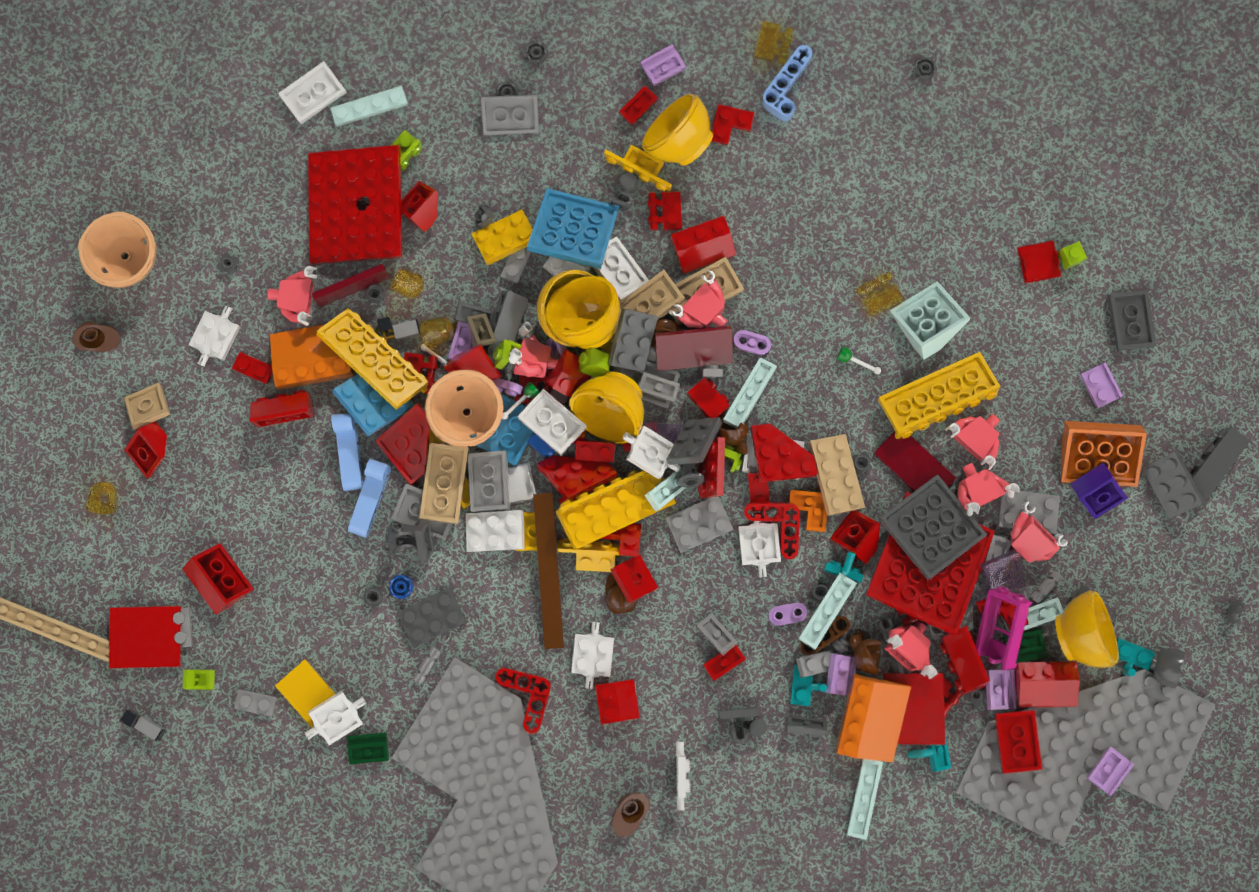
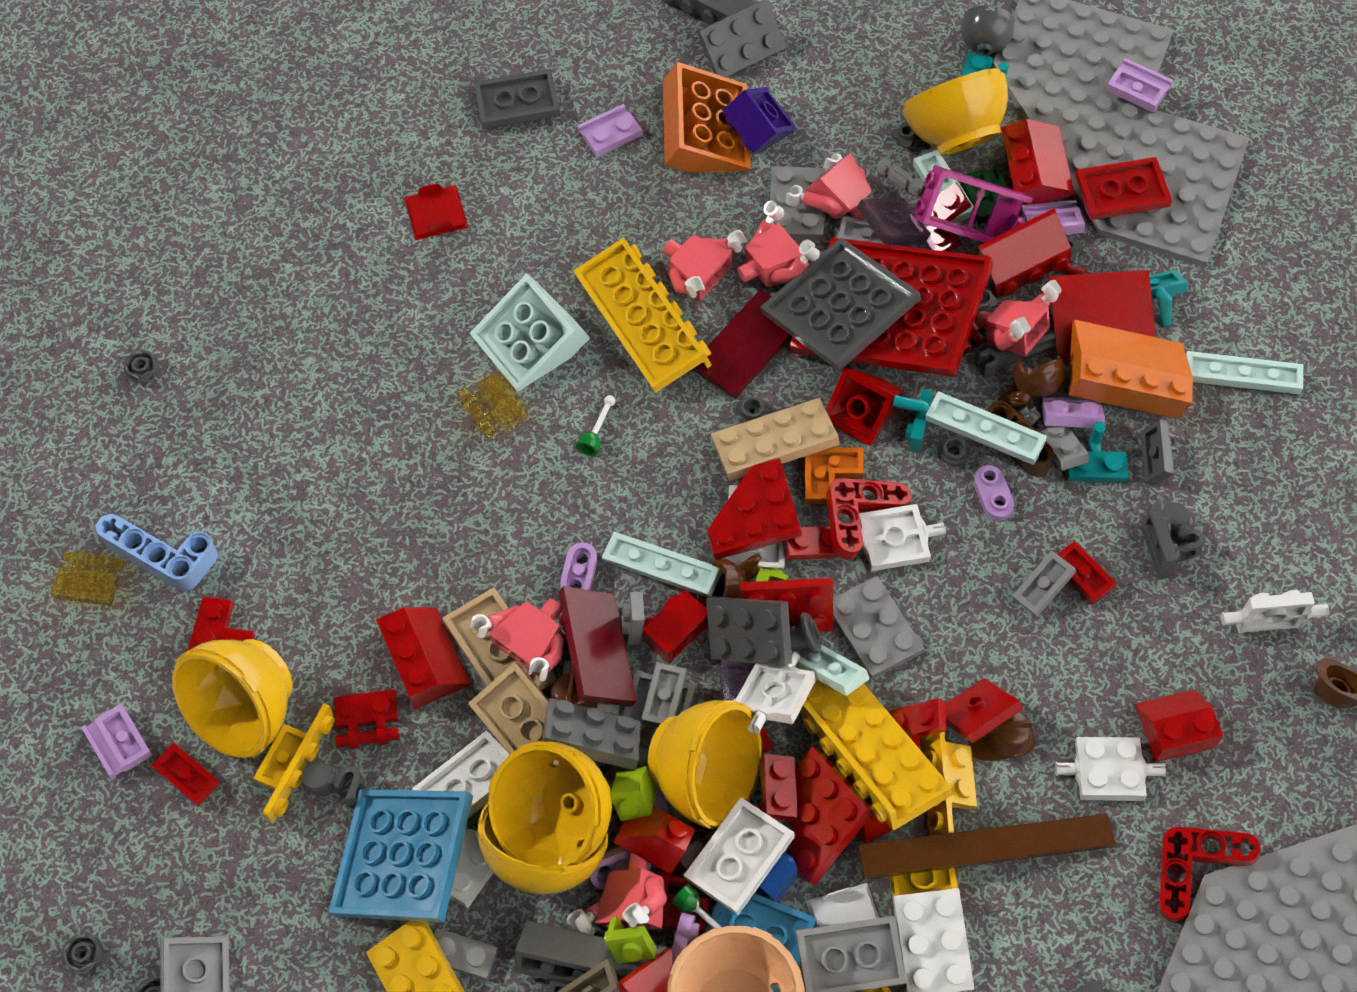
camera: 90 degrees left, 20 degrees down
lime brick [1057,241,1087,270] -> none

